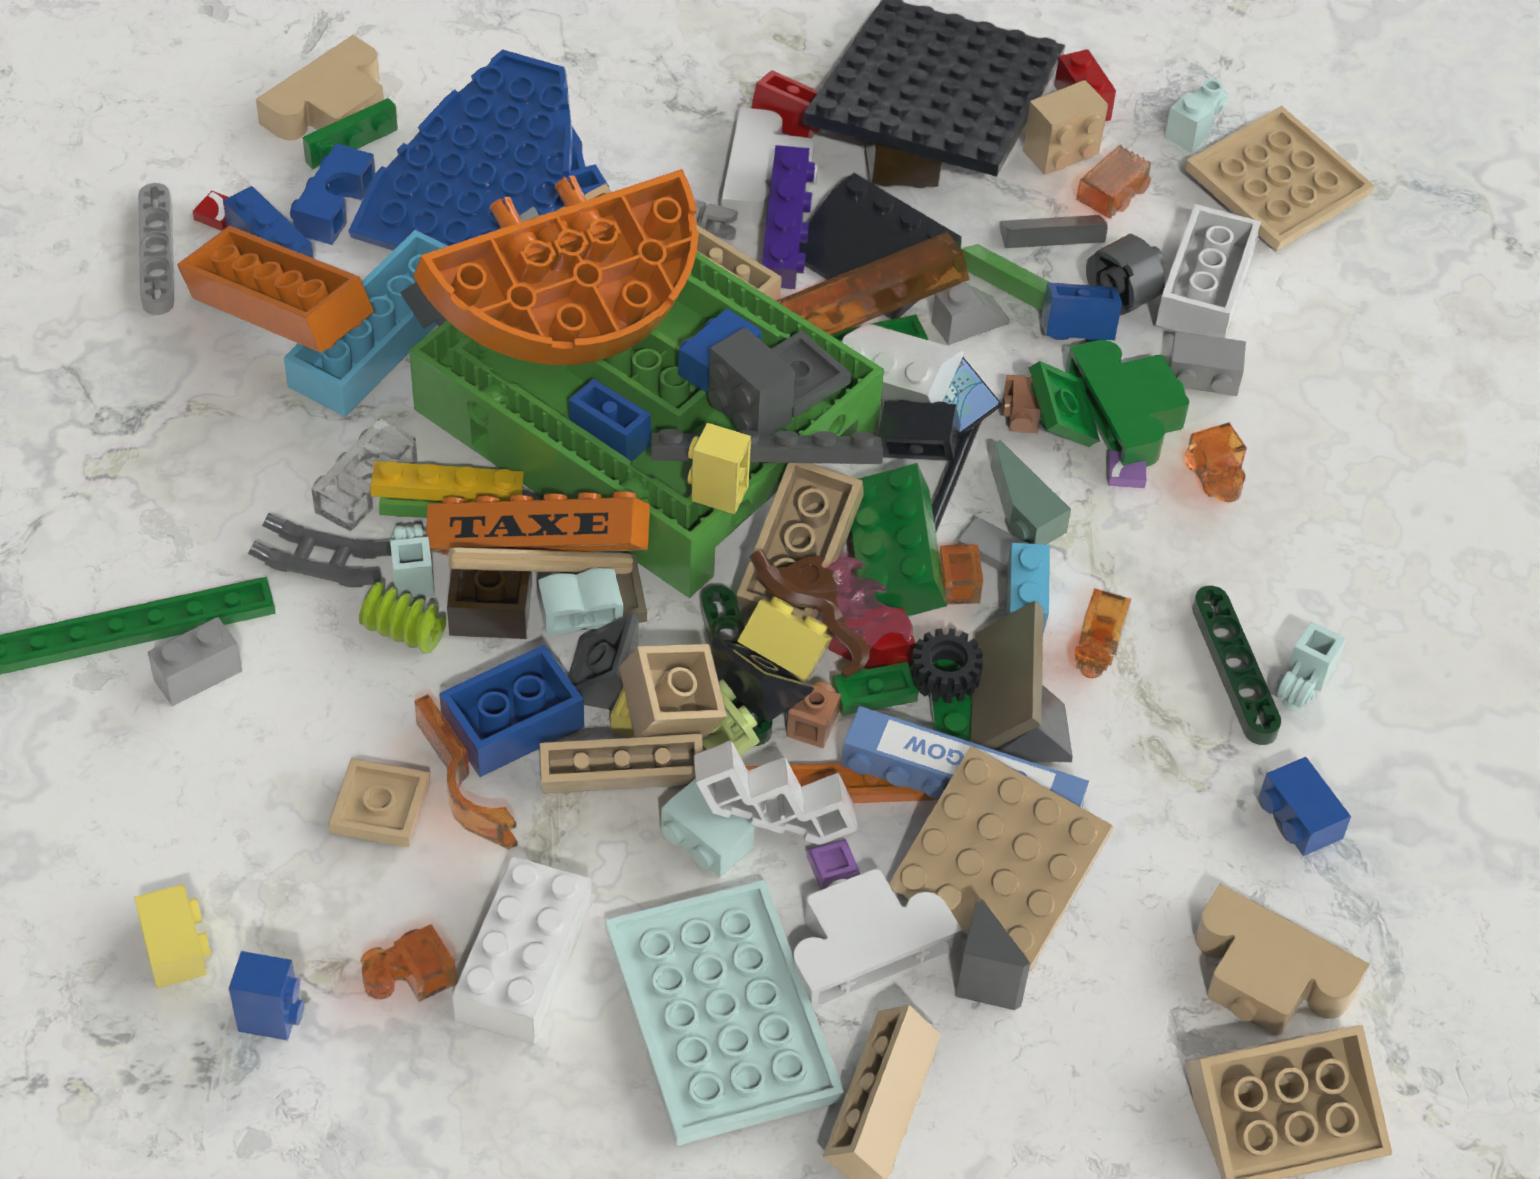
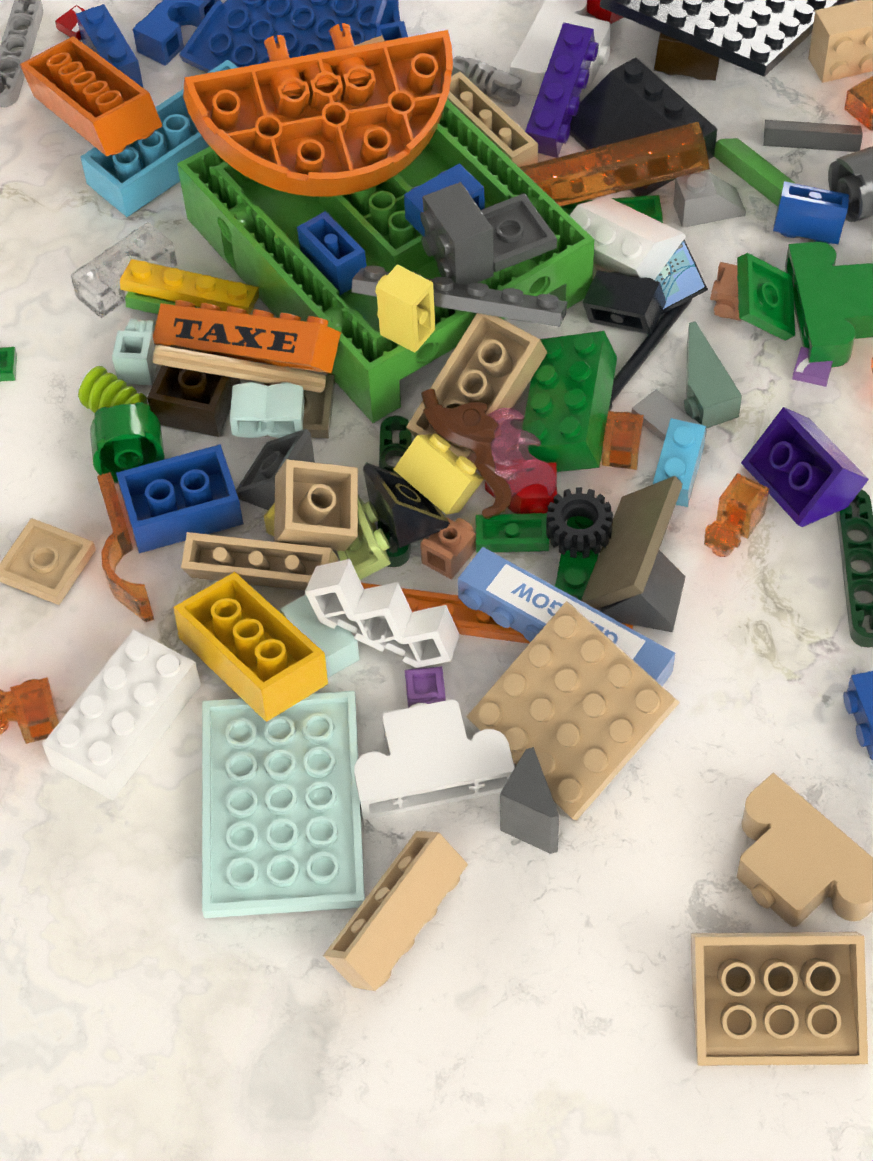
camera: 20 degrees right, 5 degrees up
dark grey piece [248,513,391,587] -> none
none -> green brick [90,402,165,484]
none -> yellow brick [173,572,328,722]
none -> dark purple slope [741,407,869,527]

